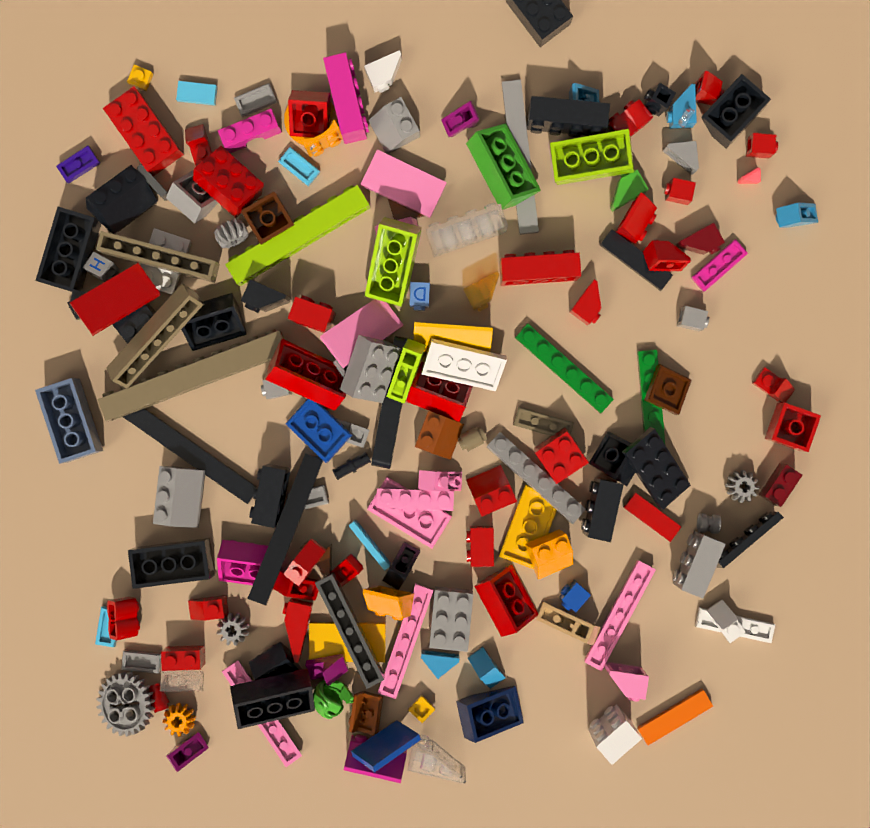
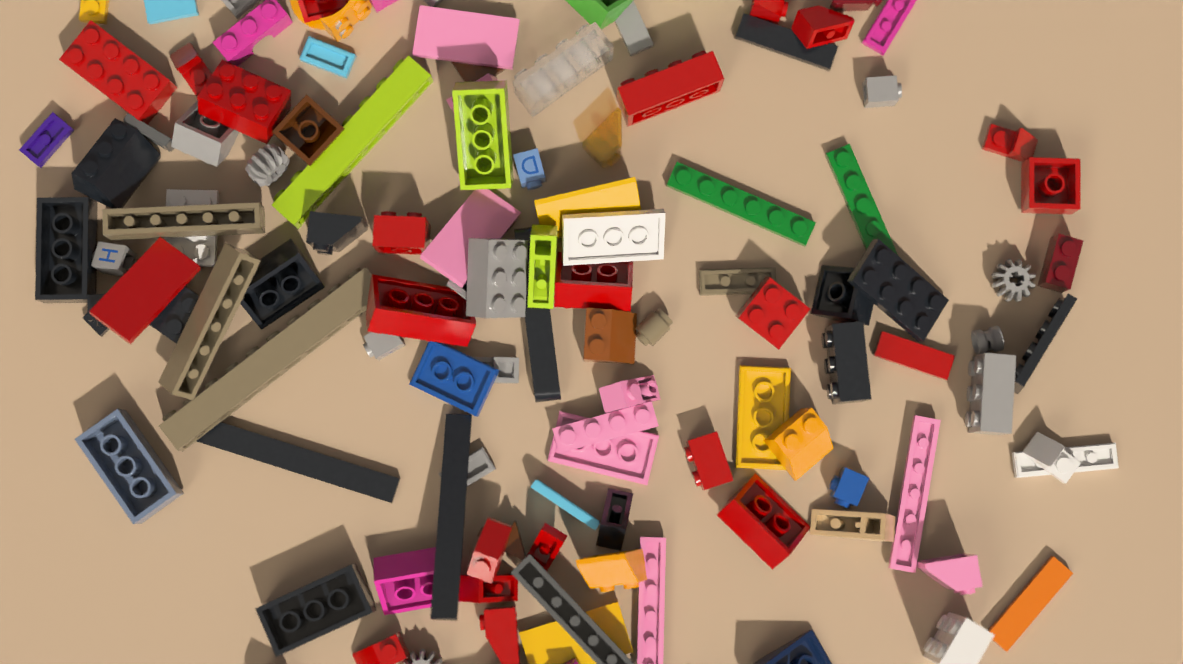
camera: 20 degrees left, 5 degrees down
light grey slope [153,466,205,528] -> none
black brick [249,464,291,528] -> none
black pin [332,451,371,480] -> none
dark azure slope [421,650,460,679] -> none
light grey brick [429,586,473,652] -> none
red slope [466,465,517,517] -> none
dark azure slope [468,647,506,689] -> none
light grey plate [487,432,586,524] -> none
red slope [569,279,602,326] -> none
reddish brown tile [645,364,692,415] -> none

